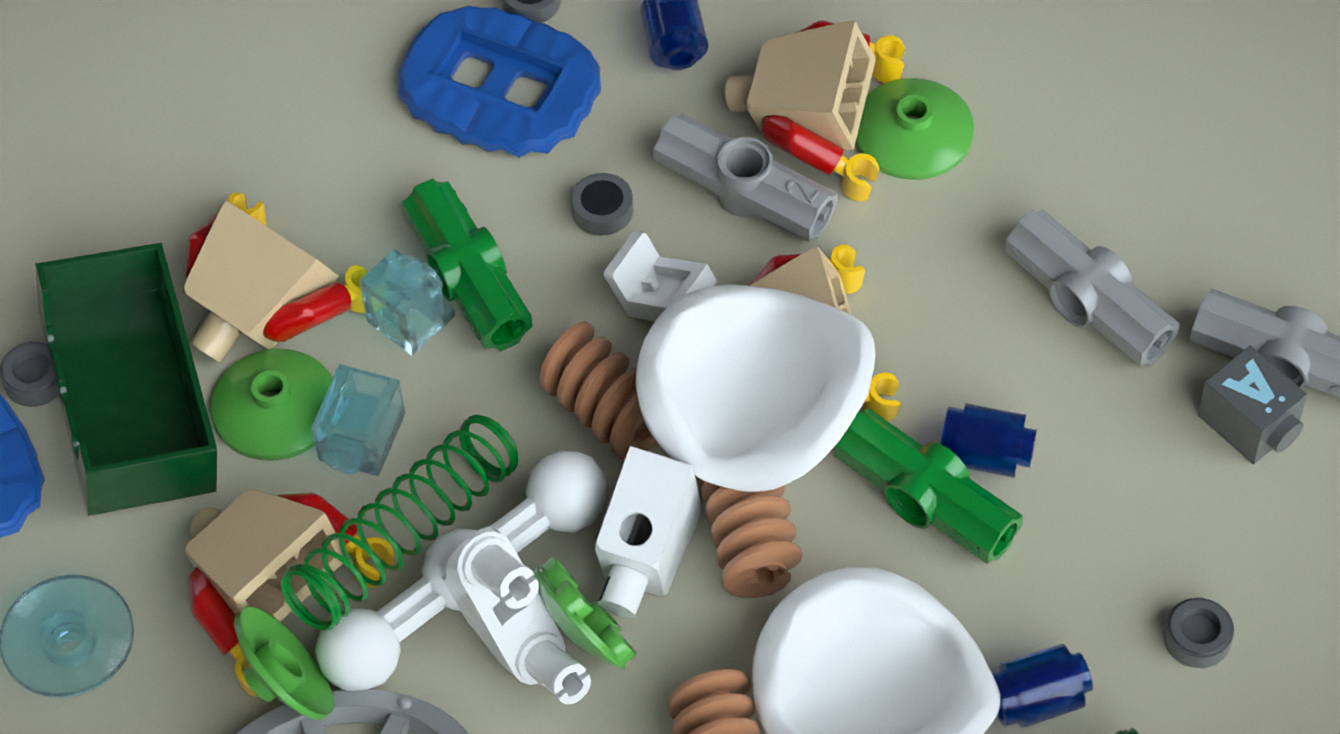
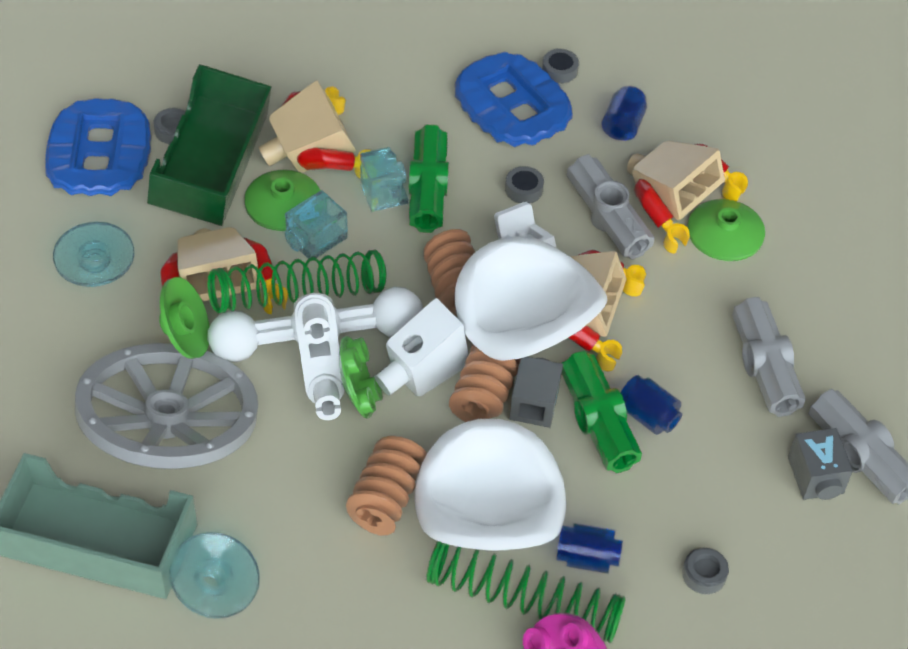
camera: 25 degrees right, 5 degrees down
none -> dark grey brick [509,357,563,428]

